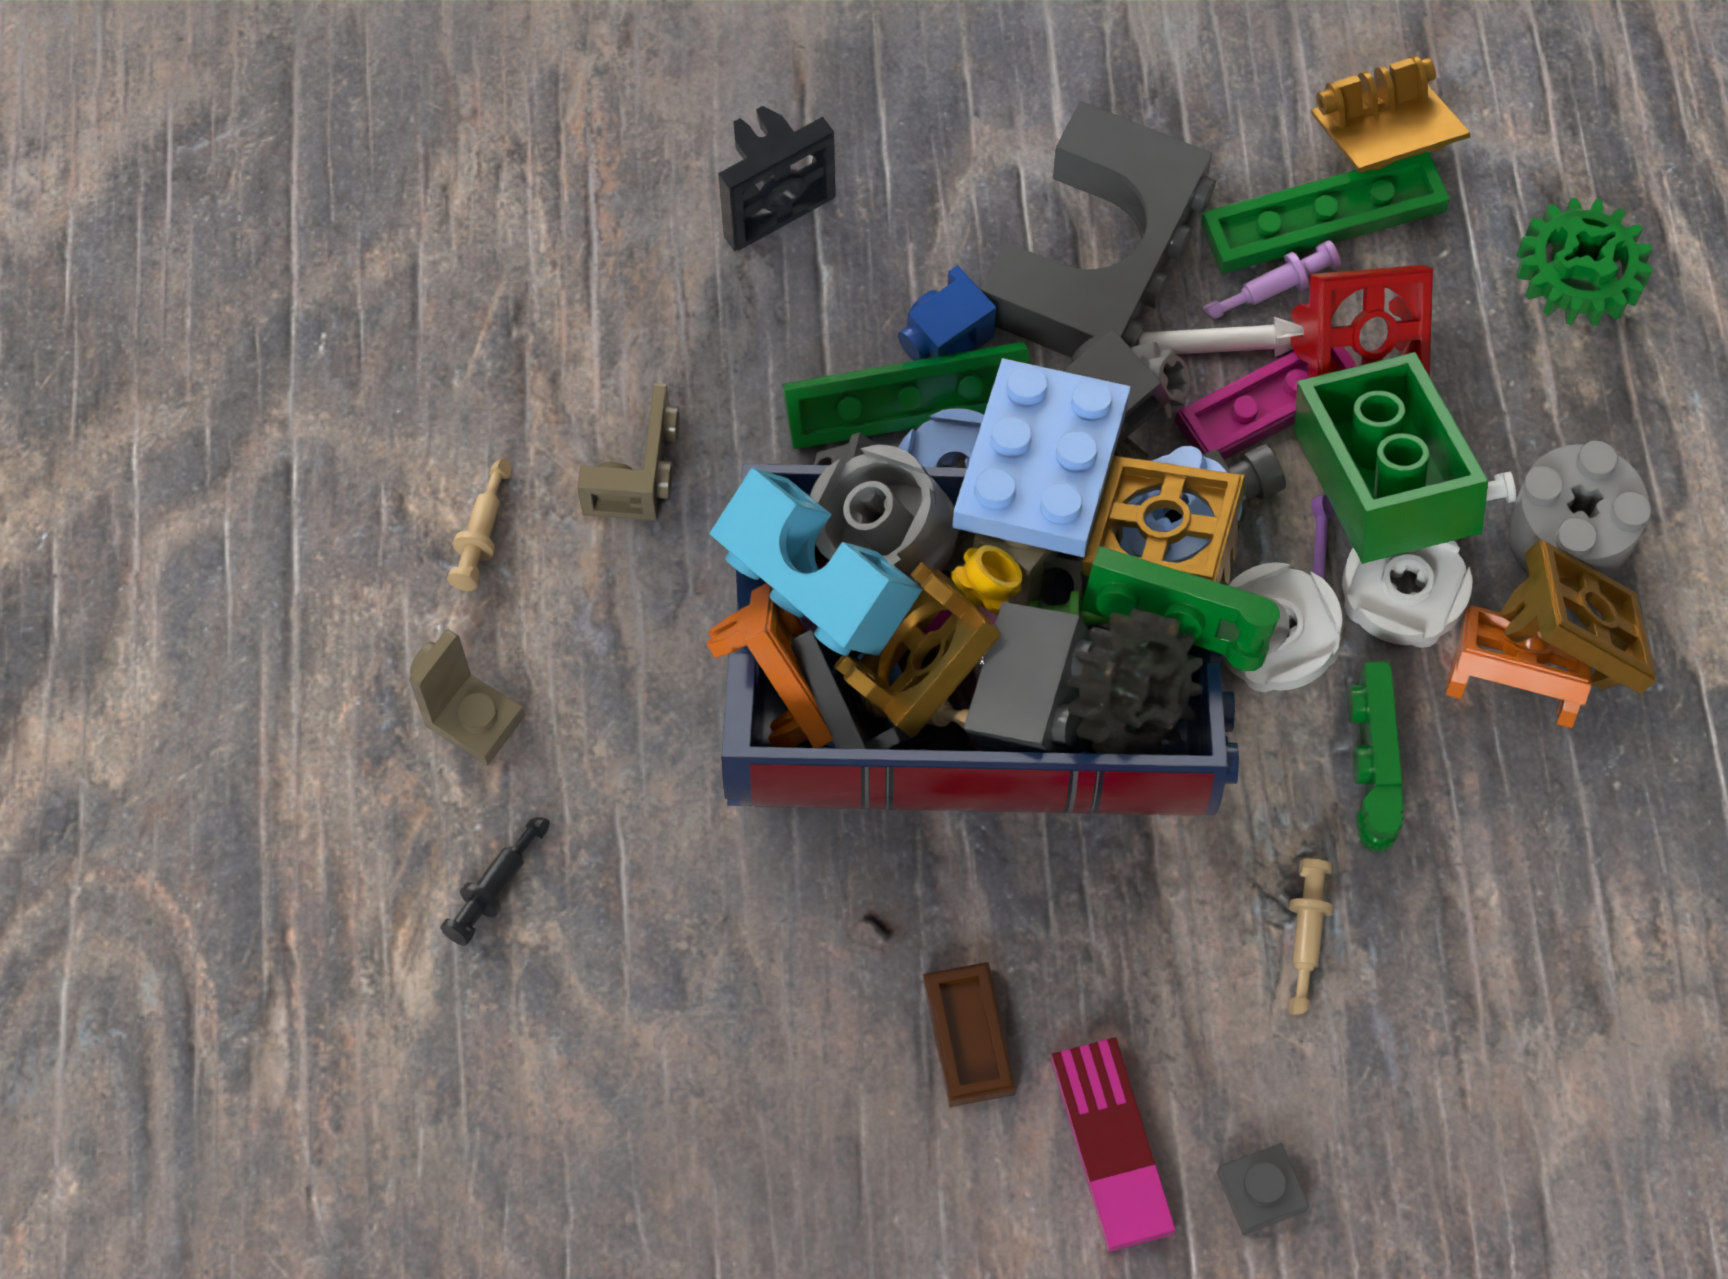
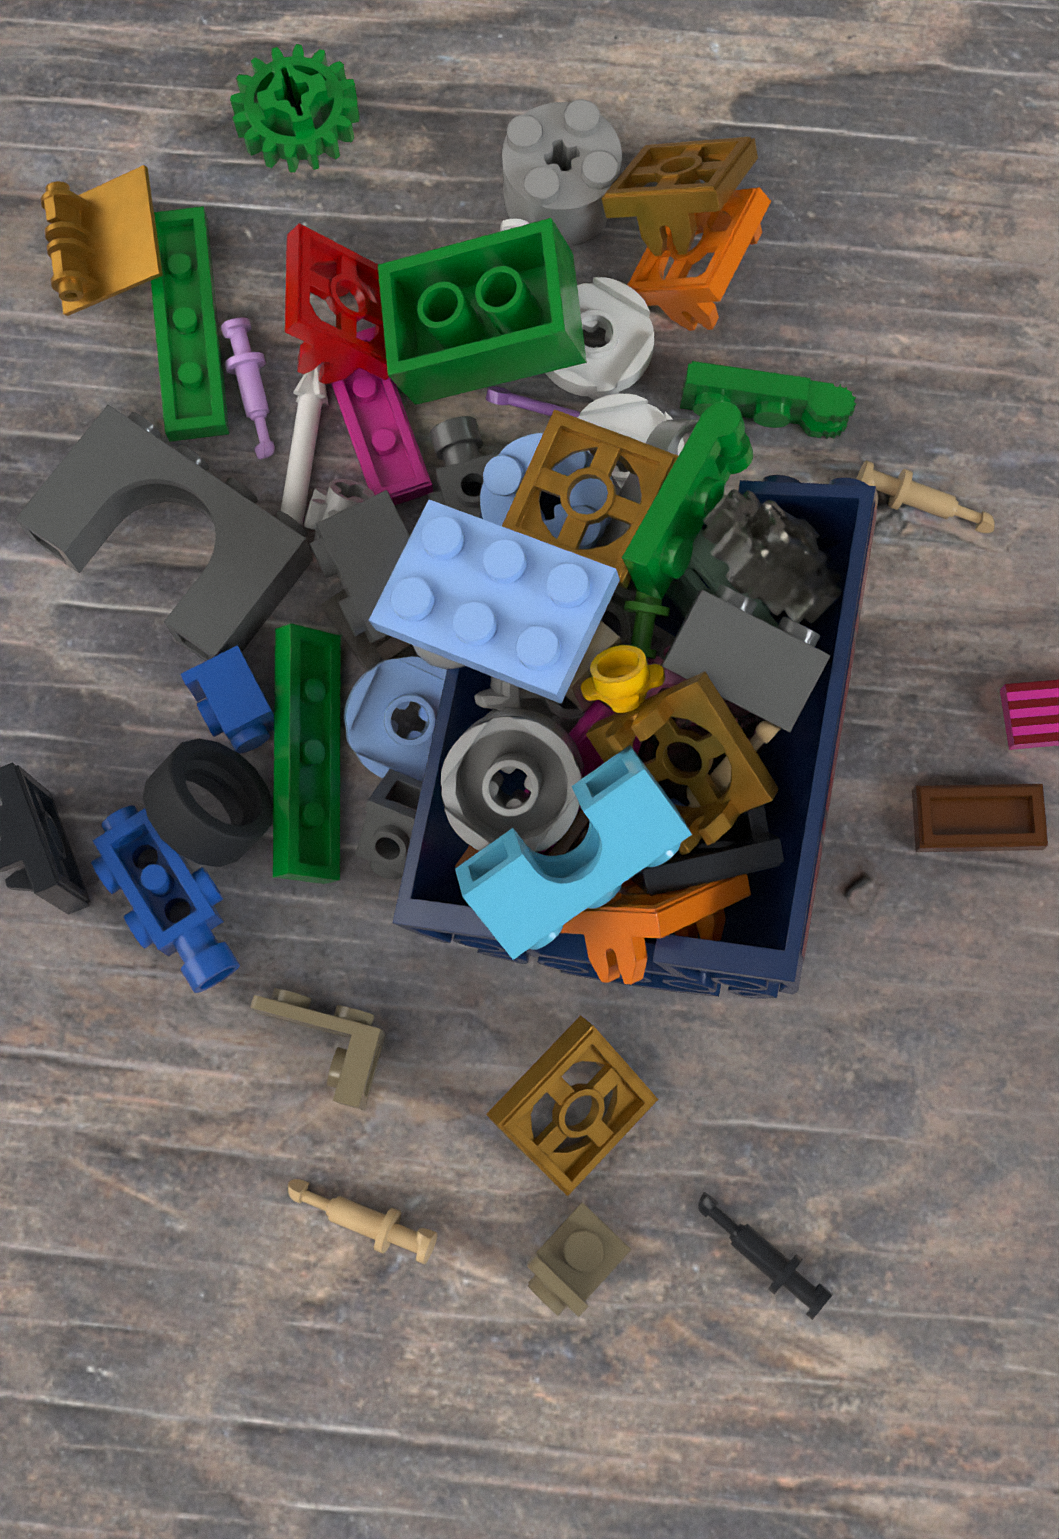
camera: 80 degrees left, 10 degrees up
none -> blue brick [91,805,240,993]
none -> black tyre [143,738,273,867]
none -> pearl gold piece [486,1015,659,1196]

